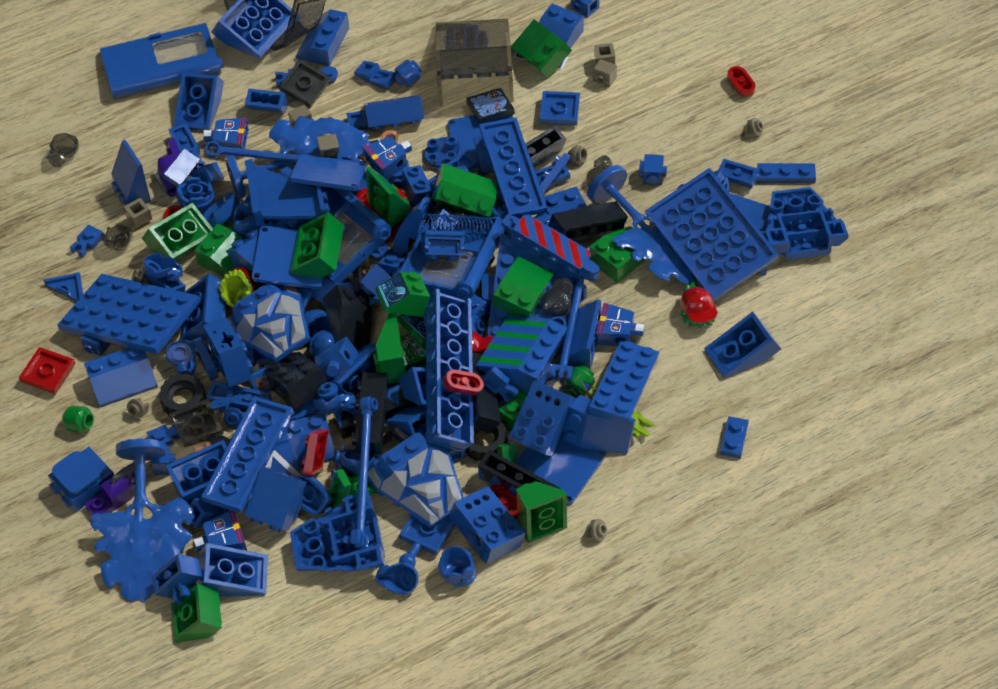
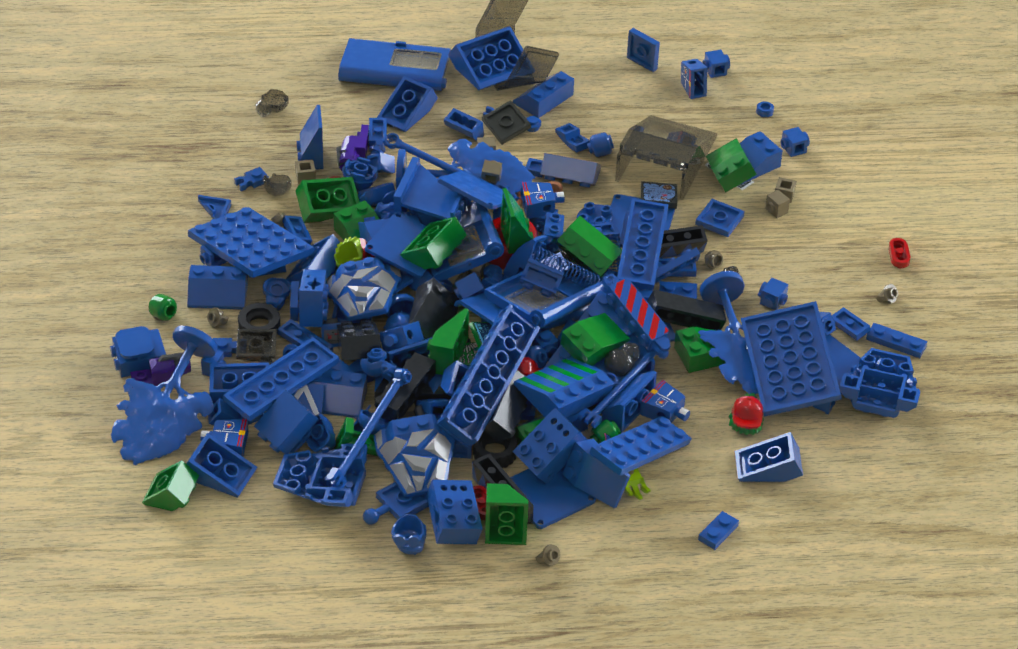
camera: 20 degrees right, 10 degrees down
red plate [19,347,75,394] -> none
blue hair [143,253,183,282] -> none
blue brick [152,554,203,604] -> none
tile [163,149,200,187] -> none
blue torso [203,117,249,157] -> none
blue piece [210,396,232,413] -> none
red plate [302,428,329,476] -> none
green slope [375,272,430,317] -> none
blue hair [375,562,419,595] -> none
red plate [443,370,484,395] -> none
blue plate [482,366,519,403] -> none
green tile [497,443,518,463] -> none

